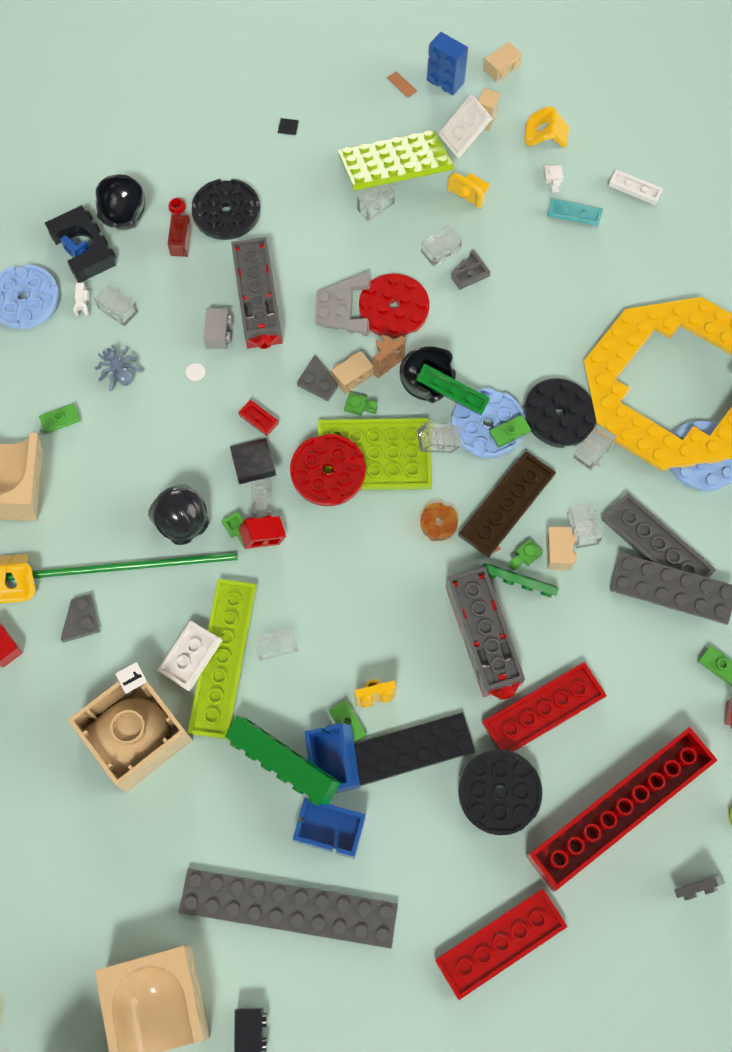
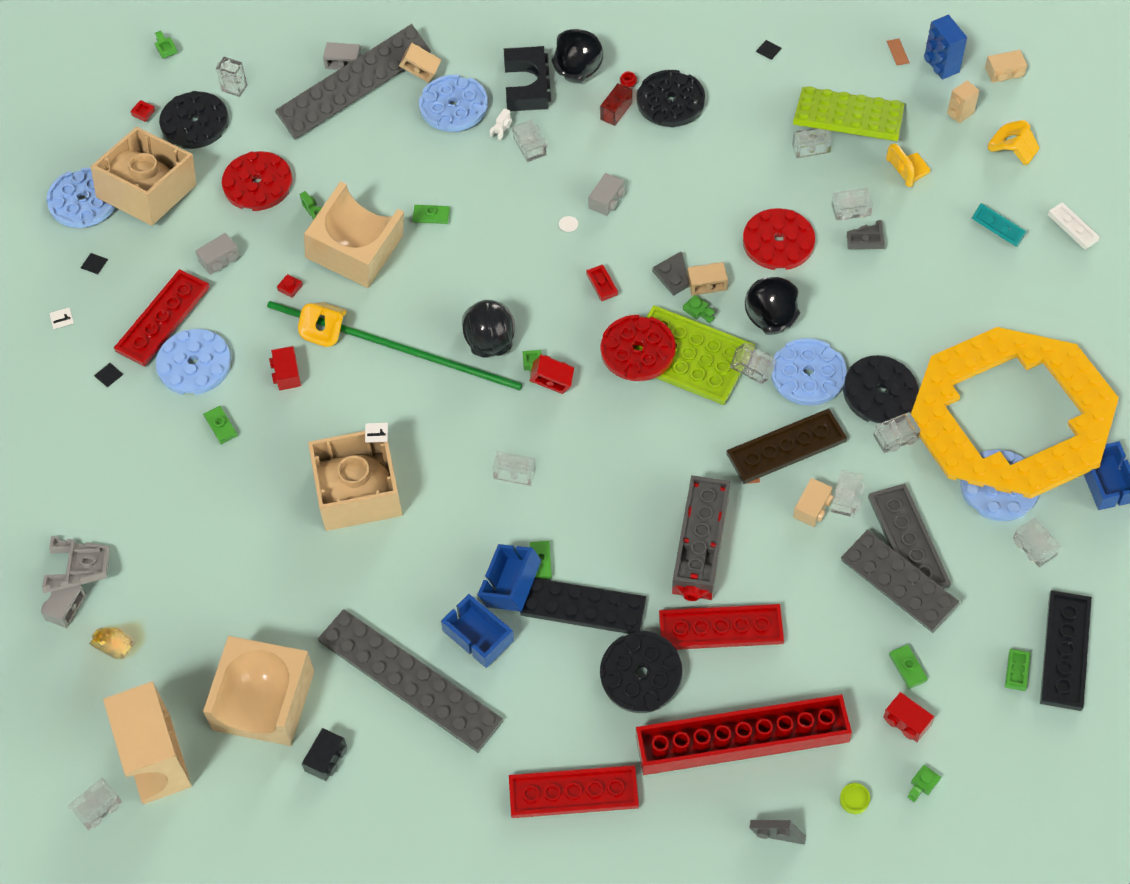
camera: 30 degrees right, 10 degrees down
blue bracket [60,235,89,258] -> none
dark grey wing [61,594,100,643] -> none
sand blue animal [95,345,143,391] -> none
white tile [157,620,223,691] -> none
lime plate [187,579,257,740] -> none
green brick [225,715,341,806] -> none
black tile [230,438,276,484] -> none
dark grey piece [231,237,283,349] -> none
clear brick [251,477,273,519] -> none
light grey wing [315,272,370,336] -> none
yellow plate [354,679,397,708] -> none
medium nougat piece [373,335,406,378] -> none
green plate [415,364,490,416] -> none
clear orange plate [420,503,459,541] -> none
white tile [438,94,493,158] -> none
green plate [483,562,559,598] -> none
bright green plate [489,415,531,448] -> none
bright green plate [509,539,543,571] -> none
white plate [543,165,563,193] -> none

